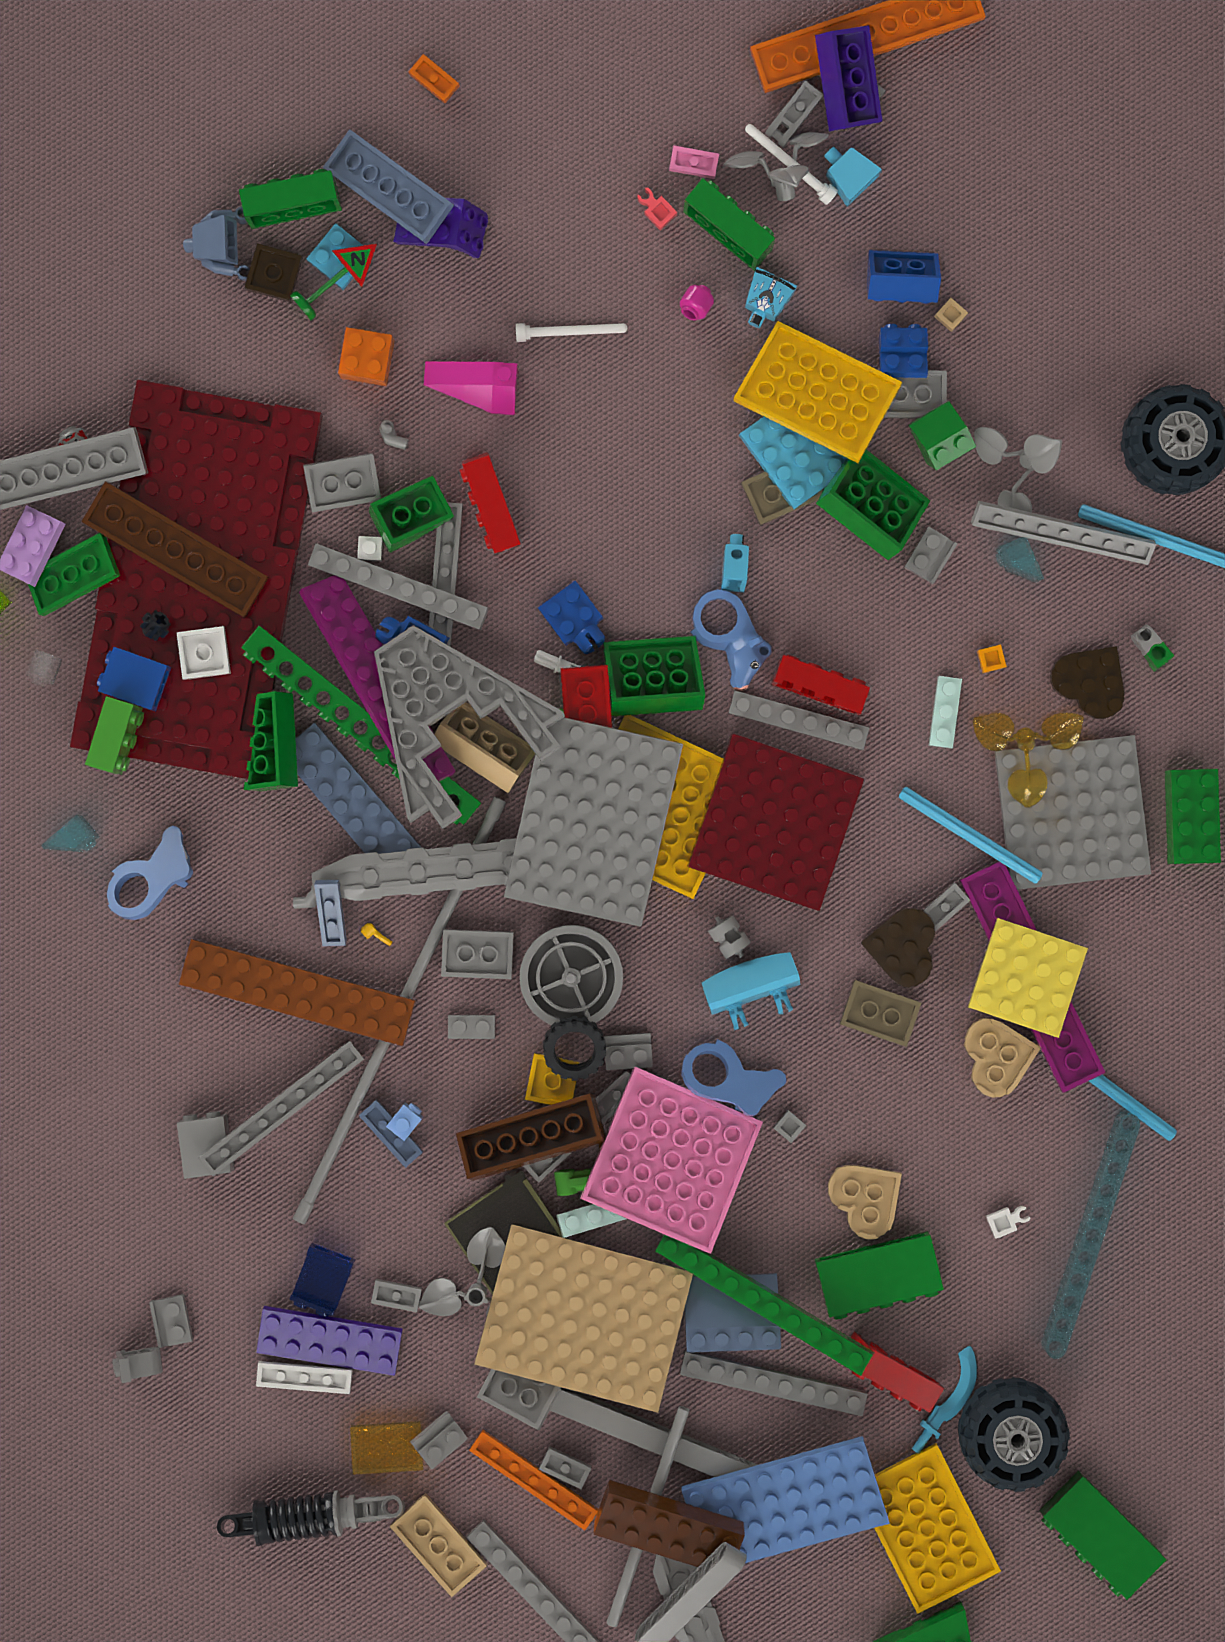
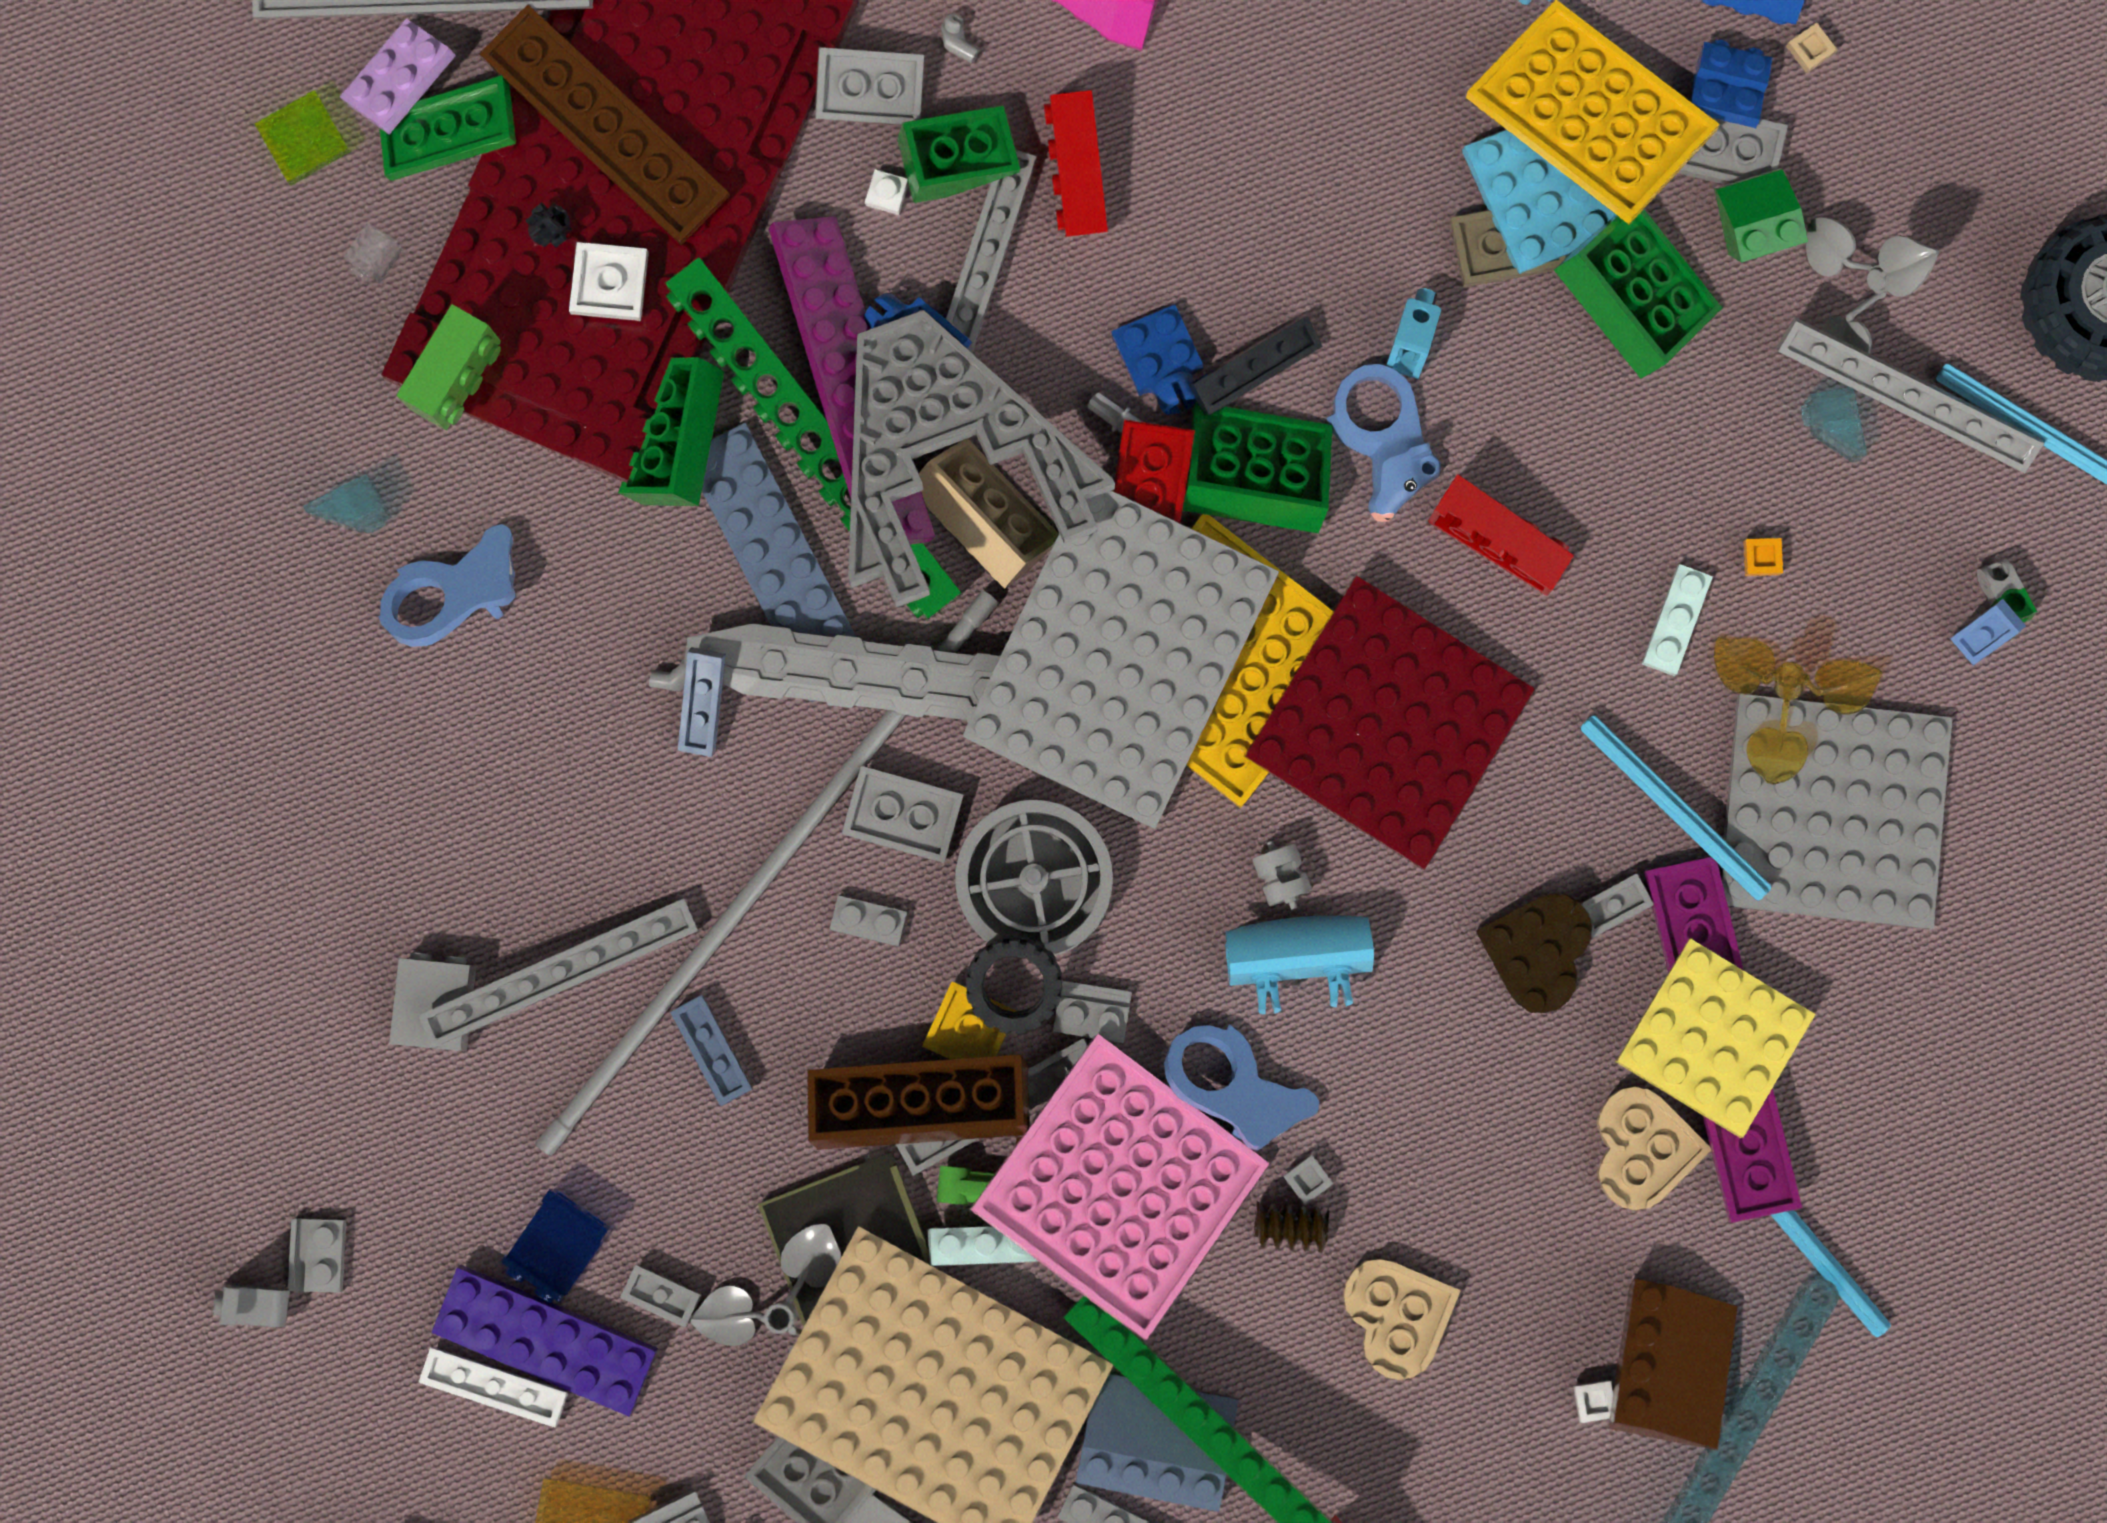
camera: 20 degrees right, 5 degrees down
blue brick [97,647,172,711] -> none
dark orange plate [179,939,416,1046] -> none
light grey plate [308,544,489,630] -> none
yellow hand [361,923,392,946] -> none
light blue bracket [386,1103,423,1141] -> none
light grey plate [728,691,869,751] -> none
green brick [814,1231,944,1320] -> none
dark tan plate [839,980,921,1047] -> none
light grey plate [904,527,958,584] -> none
dark brown plate [1050,646,1124,719] -> none
green brick [1165,769,1221,864] -> none
none -> black plate [1188,316,1323,415]
none -> dark brown piece [1254,1202,1329,1253]
none -> reddish brown slope [1608,1279,1738,1450]
none -> medium blue plate [1950,599,2026,666]

